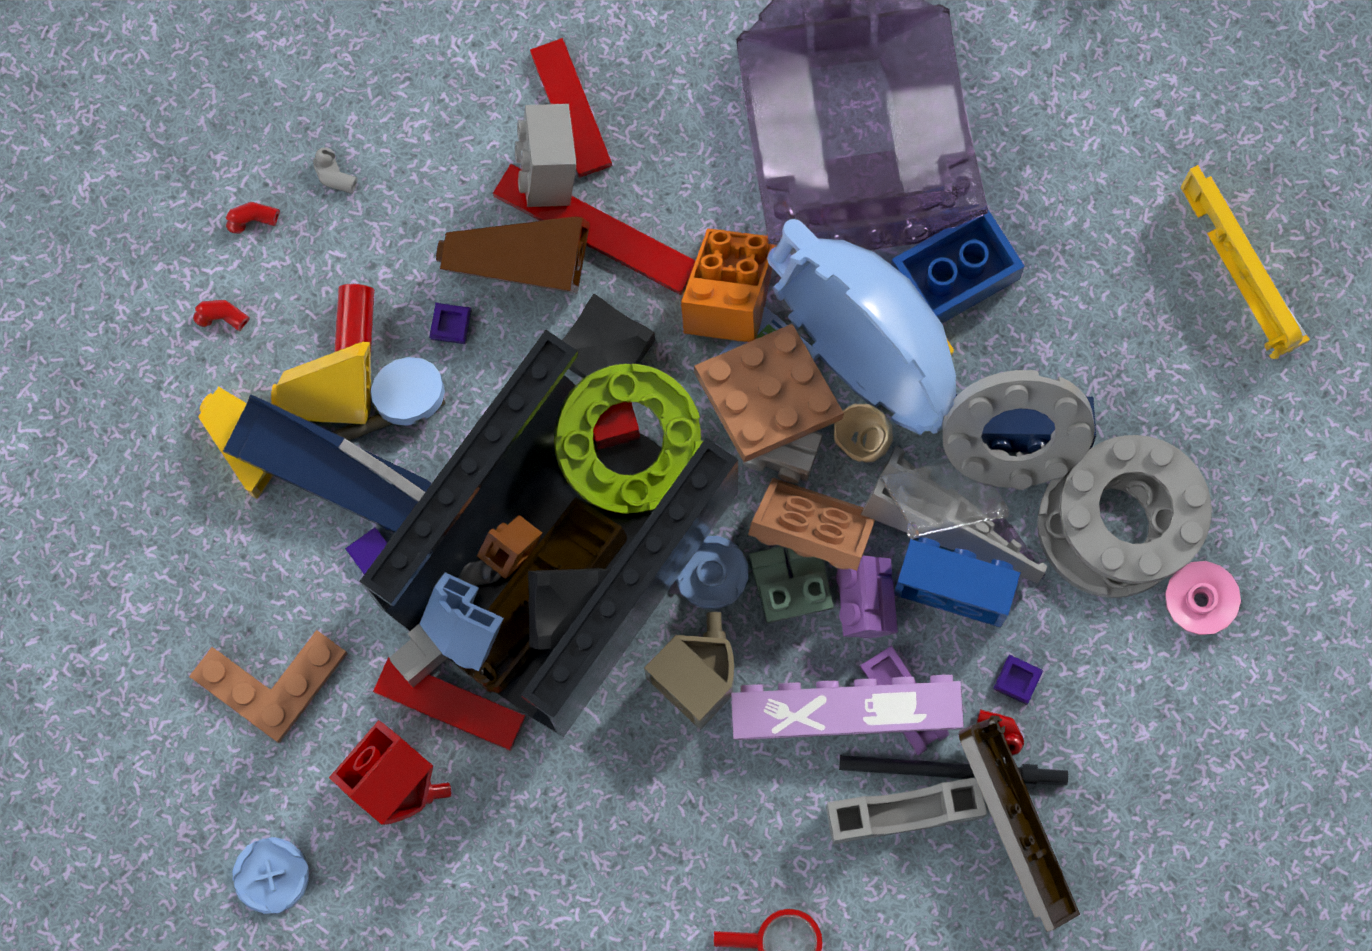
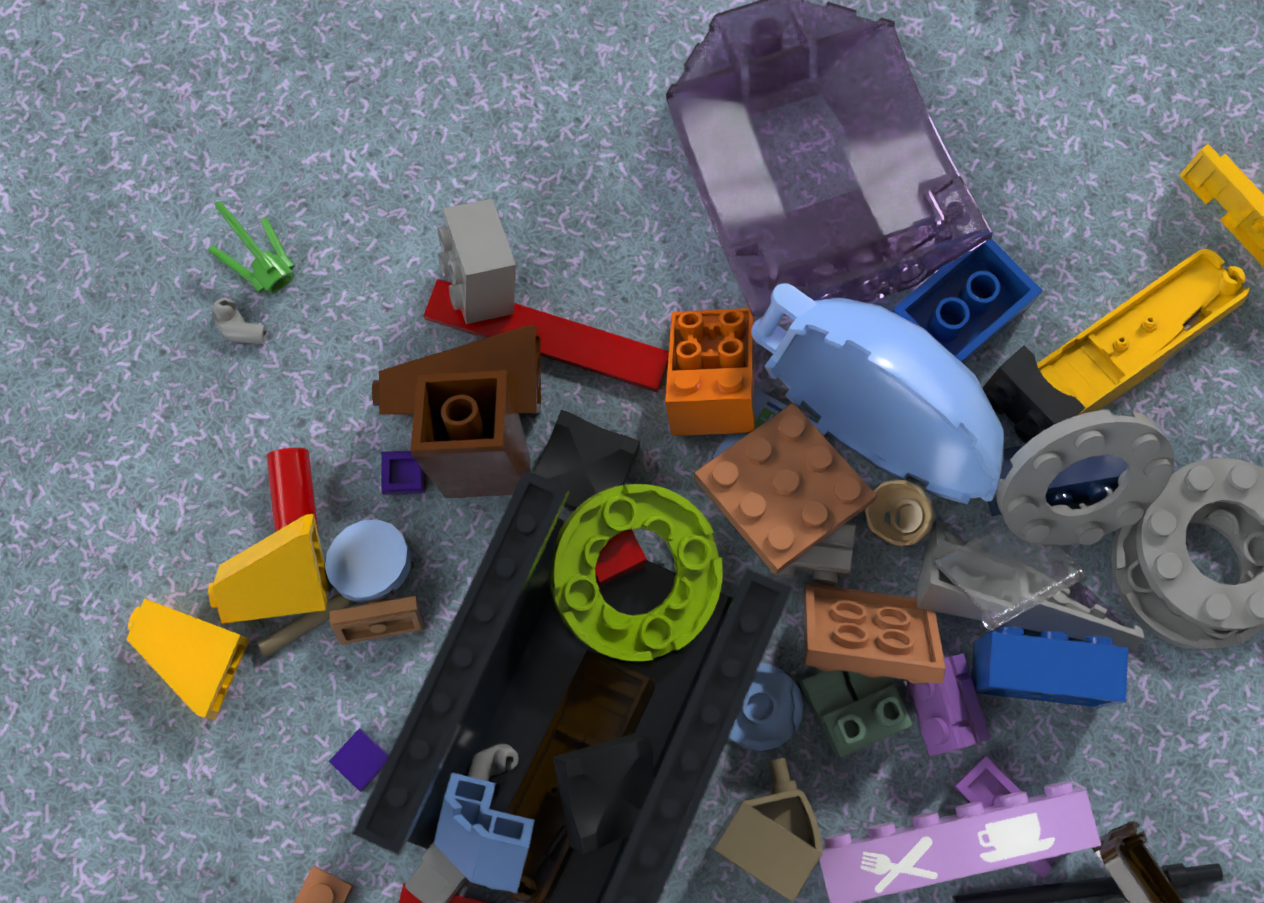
camera: 15 degrees left, 0 degrees up
red arm [193,300,250,331] -> none
dark blue piece [223,395,432,533] -> none
red arm [225,202,280,234] -> none
dark orange brick [477,515,542,579] -> none
red tile [530,38,612,178] -> none
red arm [976,709,1024,756] -> none
dark purple tile [993,654,1043,705] -> none
none -> bright green plant [208,201,295,294]
none -> medium nougat plate [329,596,425,645]
none -> reddish brown slope [410,370,531,498]
none -> black brick [982,345,1085,443]
none -> yellow piece [1037,249,1250,415]

